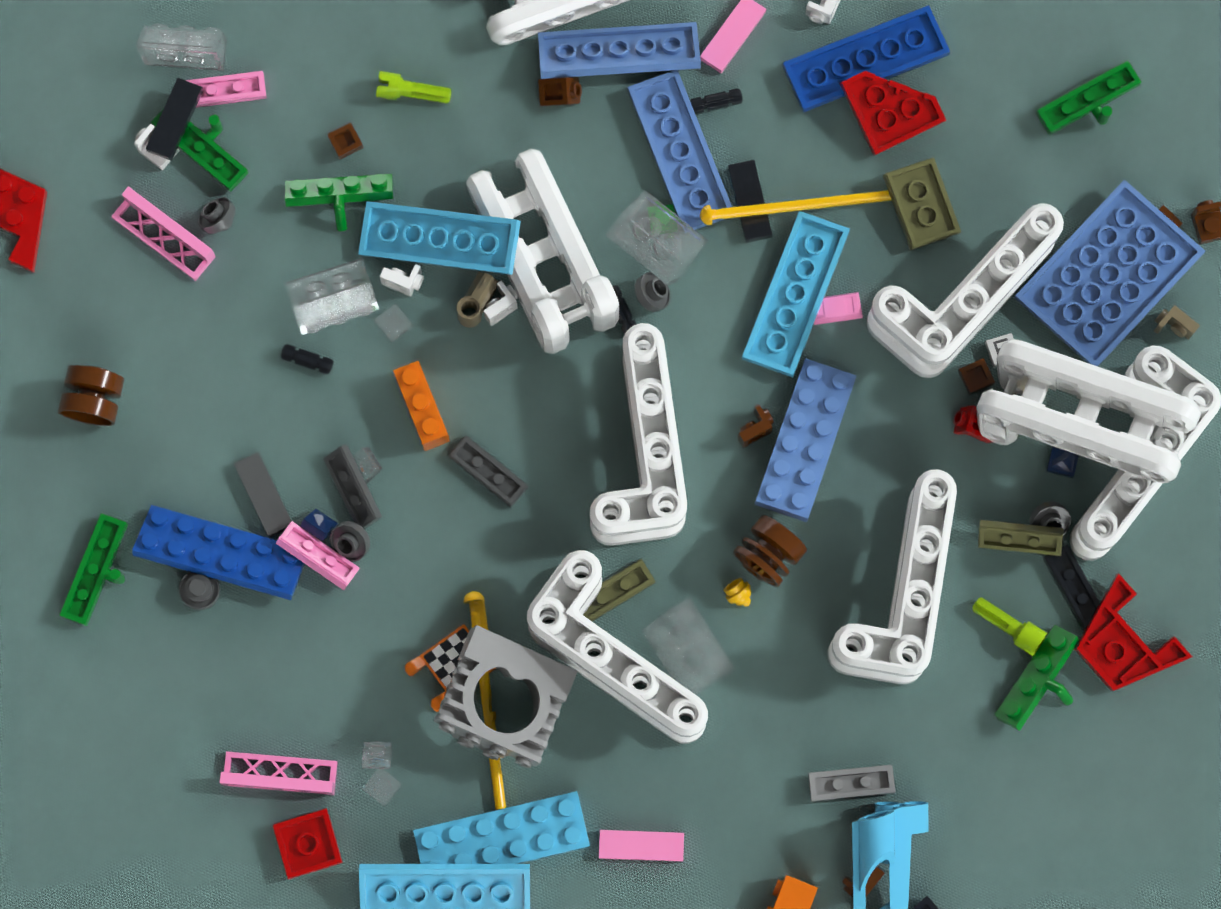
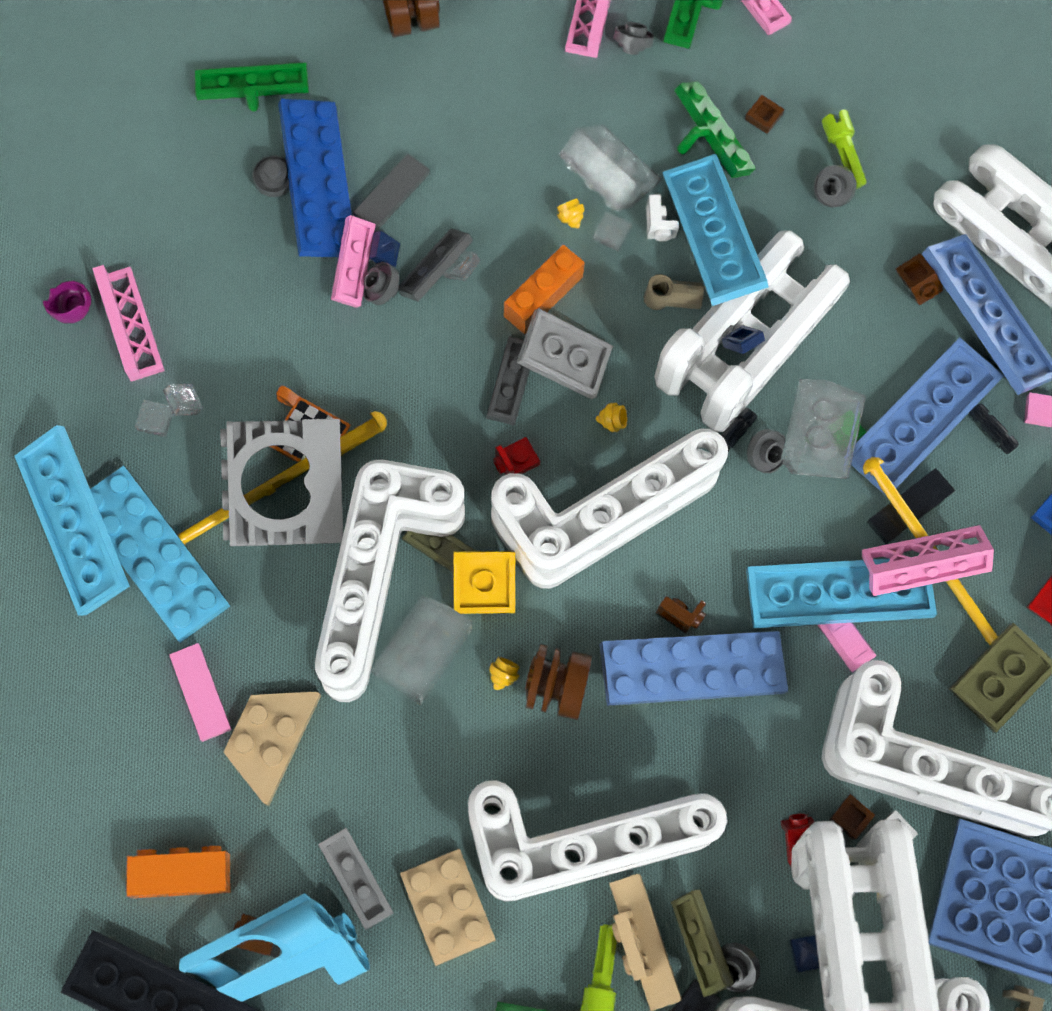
camera: 60 degrees right, 5 degrees down
red plate [273,808,343,880] -> none
black axle [281,344,334,374] -> none
white bracket [484,280,519,326] -> none
none -> magenta hair [43,280,92,324]
none -> tan wing [223,692,321,806]
none -> tan plate [400,849,496,966]
none -> yellow plate [453,551,515,614]
none -> red bracket [493,437,541,475]
none -> light grey tile [516,308,613,399]
none -> yellow plate [557,198,585,229]
none -> yellow plate [595,403,627,432]
none -> tan bracket [609,874,681,1011]
none -> dark blue tile [722,325,765,354]
none -> dark grey plate [814,165,857,208]
none -> bright pink fence [862,525,994,596]

